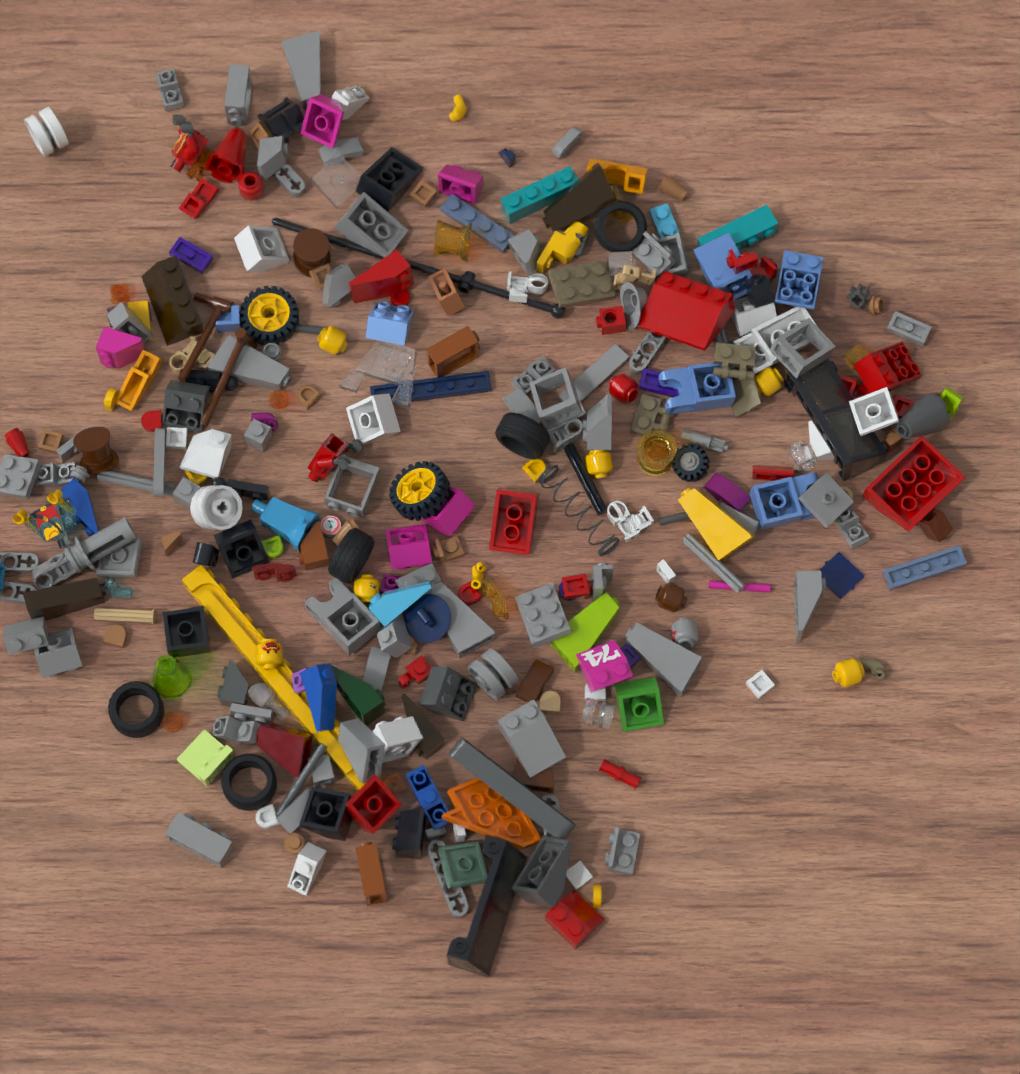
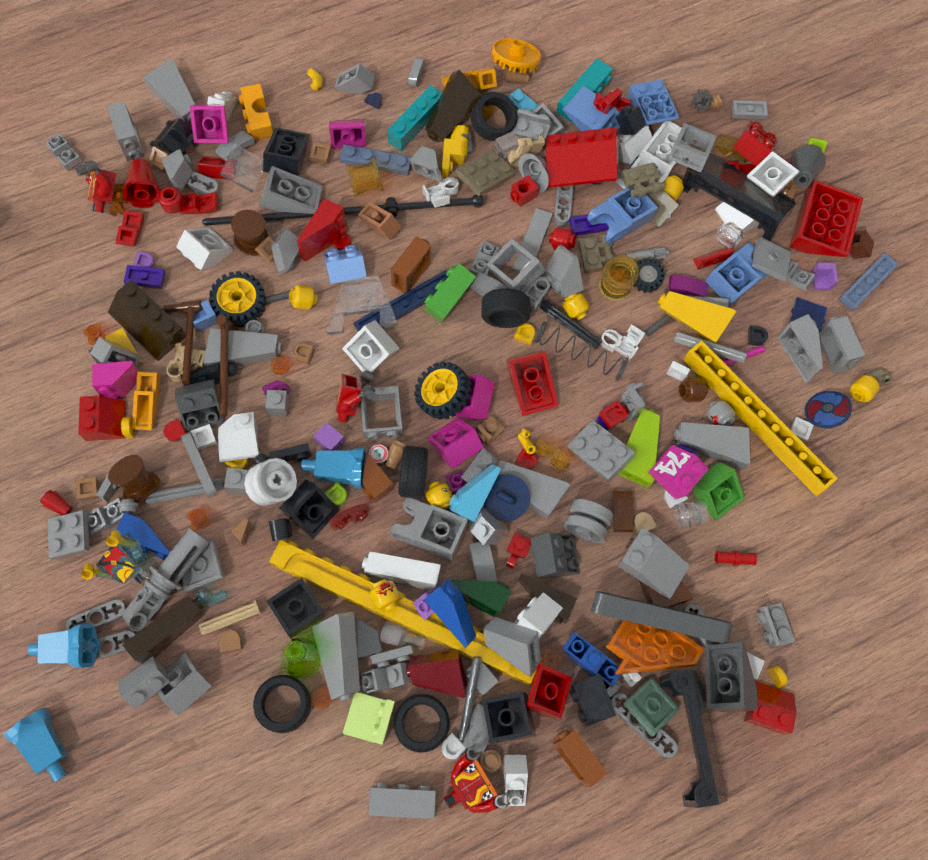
camera: 35 degrees left, 0 degrees up
none -> red slope [78,395,126,441]
none -> medium lavender tile [133,251,155,268]
none -> red slope [180,192,219,214]
none -> clear orange plate [187,507,210,530]
none -> red slope [198,156,237,180]
none -> light orange arch [238,84,273,140]
none -> light grey slope [312,612,360,702]
none -> medium lavender panel [313,423,345,451]
none -> light grey slope [334,63,375,95]
none -> white slope [362,552,441,591]
none -> bright green brick [424,263,476,323]
none -> torso [443,744,510,813]
none -> light orange wheel [491,38,541,74]
none -> yellow brick [683,340,838,496]
none -> black tile [748,325,768,346]
none -> shield [805,391,852,428]
none -> medium lavender panel [811,263,838,290]
none -> light grey window [819,316,865,374]

